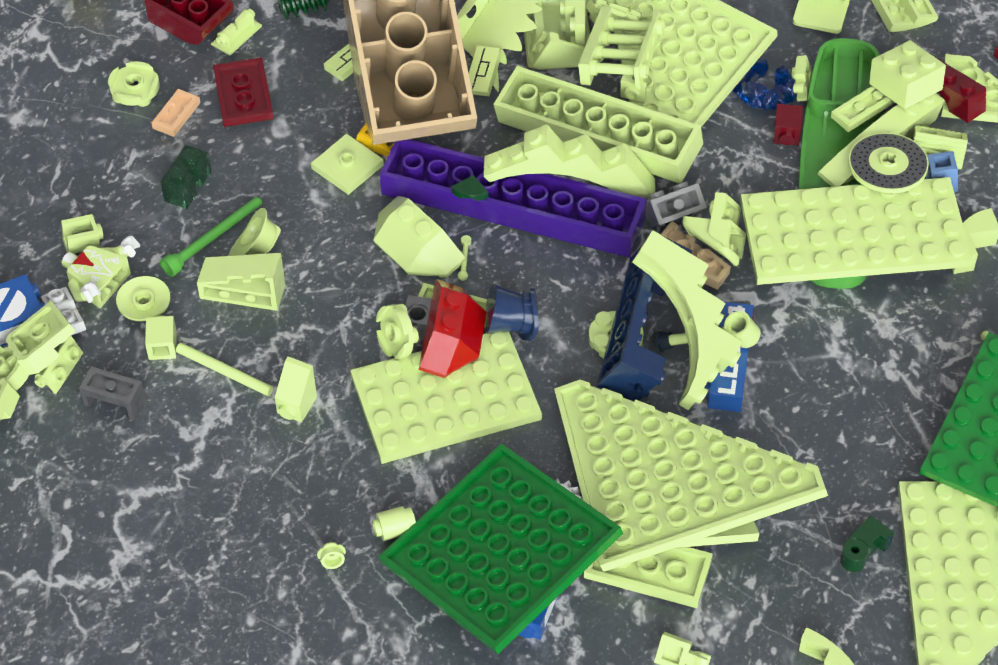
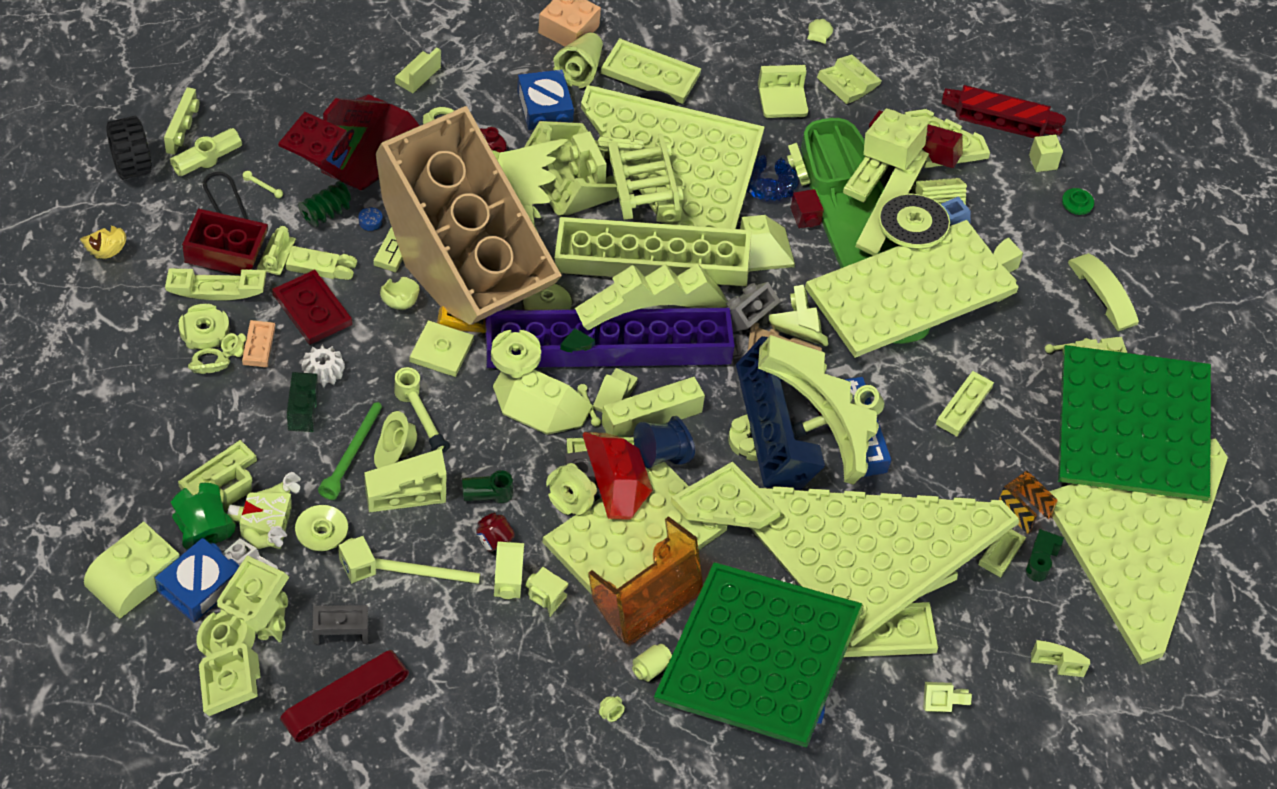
camera: 30 degrees left, 0 degrees up
none -> yellowish green slope [165,268,266,300]
none -> green piece [170,482,236,550]
none -> yellowish green tile [178,440,257,495]
none -> yellowish green piece [188,348,230,374]
none -> yellowish green plate [221,333,246,358]
none -> dark red beam [280,650,409,742]
none -> yellowish green hinge [286,246,358,280]
none -> white gear [302,344,345,387]
none -> blue tile [359,207,383,231]
none -> yellowish green hair [380,277,420,310]
none -> yellowish green piece [394,367,450,453]
none -> dark green piece [462,470,513,503]
none -> dark red head [476,513,515,551]
none -> yellowish green plate [491,330,541,378]
none -> yellowish green dish [523,284,572,310]
none -> yellowish green window [525,567,568,616]
none -> clear orange windscreen [588,516,703,644]
none -> yellowish green slope [593,368,638,413]
none -> yellowish green brick [601,377,705,437]
none -> yellowish green plate [671,462,781,529]
none -> yellowish green slope [740,215,795,271]
none -> yellowish green plate [936,371,994,436]
none -> yellowish green tile [978,529,1026,578]
none -> clear orange piece [999,471,1058,534]

